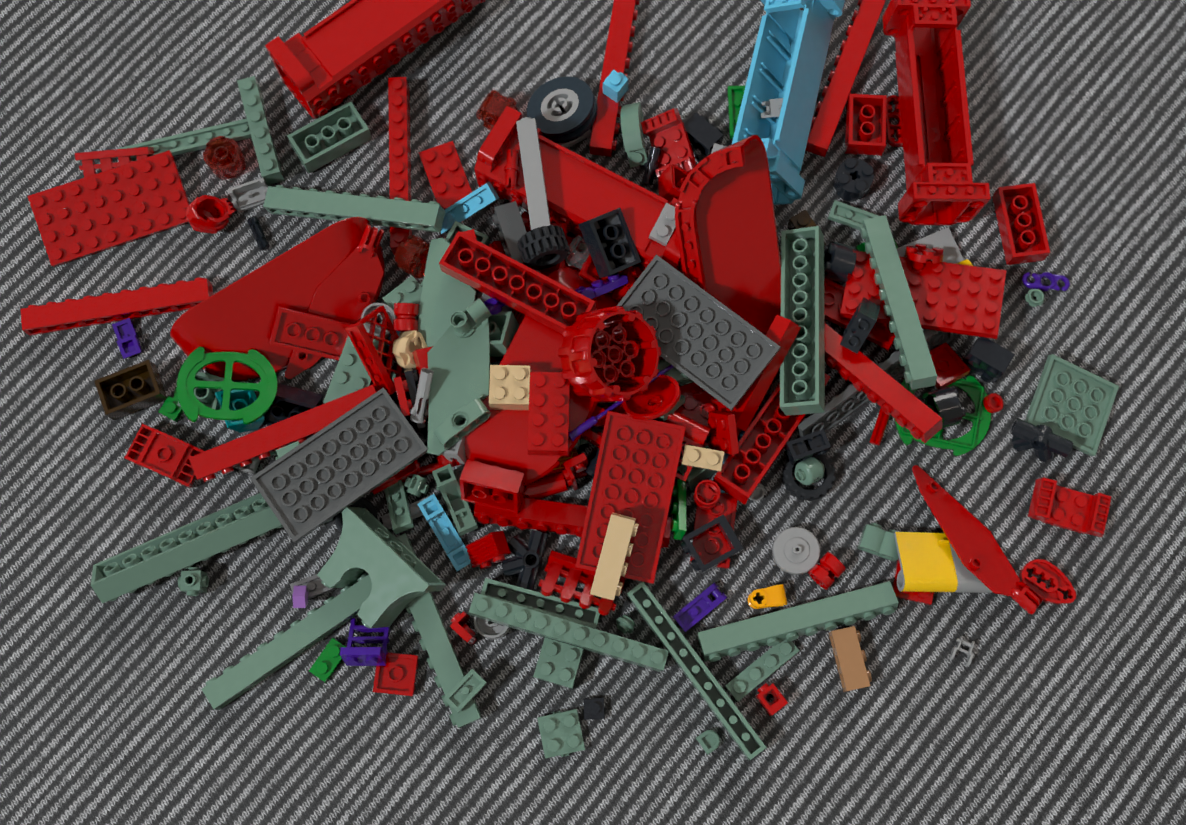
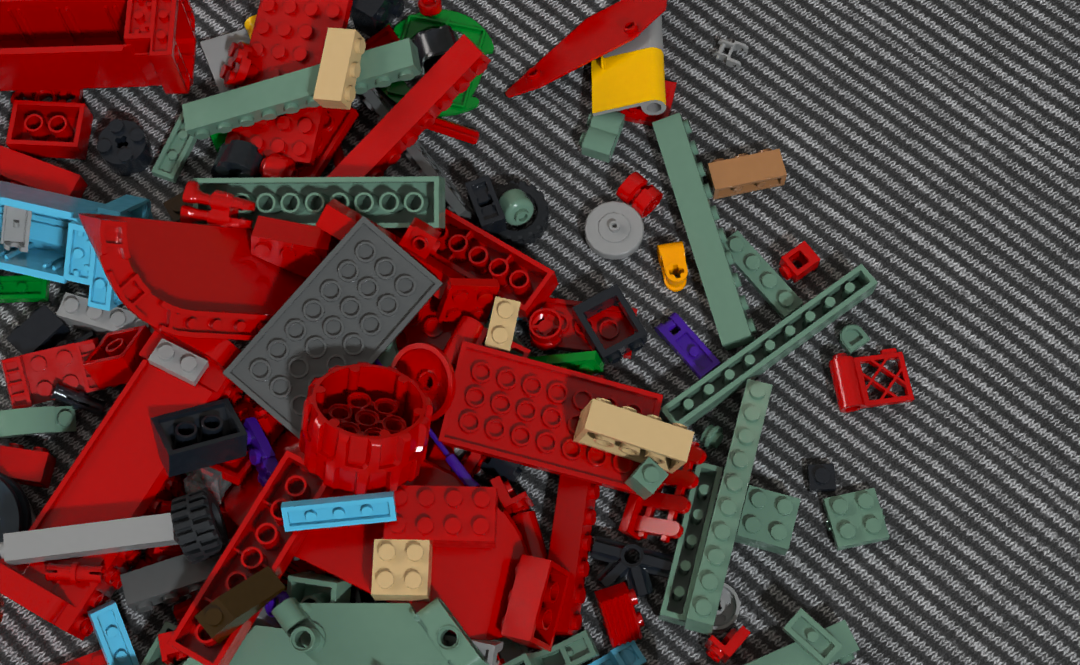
camera: 90 degrees left, 5 degrees down
black window [840,297,881,353] -> none
none -> red piece [180,180,256,229]
none -> dark brown slope [195,566,286,643]
none -> red wedge [251,215,333,278]
none -> red head [260,153,298,178]
none -> medium azure plate [281,491,397,532]
none -> tan brick [313,28,366,110]
none -> red brick [398,217,442,259]
none -> sand green brick [625,457,669,500]
none -> red piece [828,348,914,413]

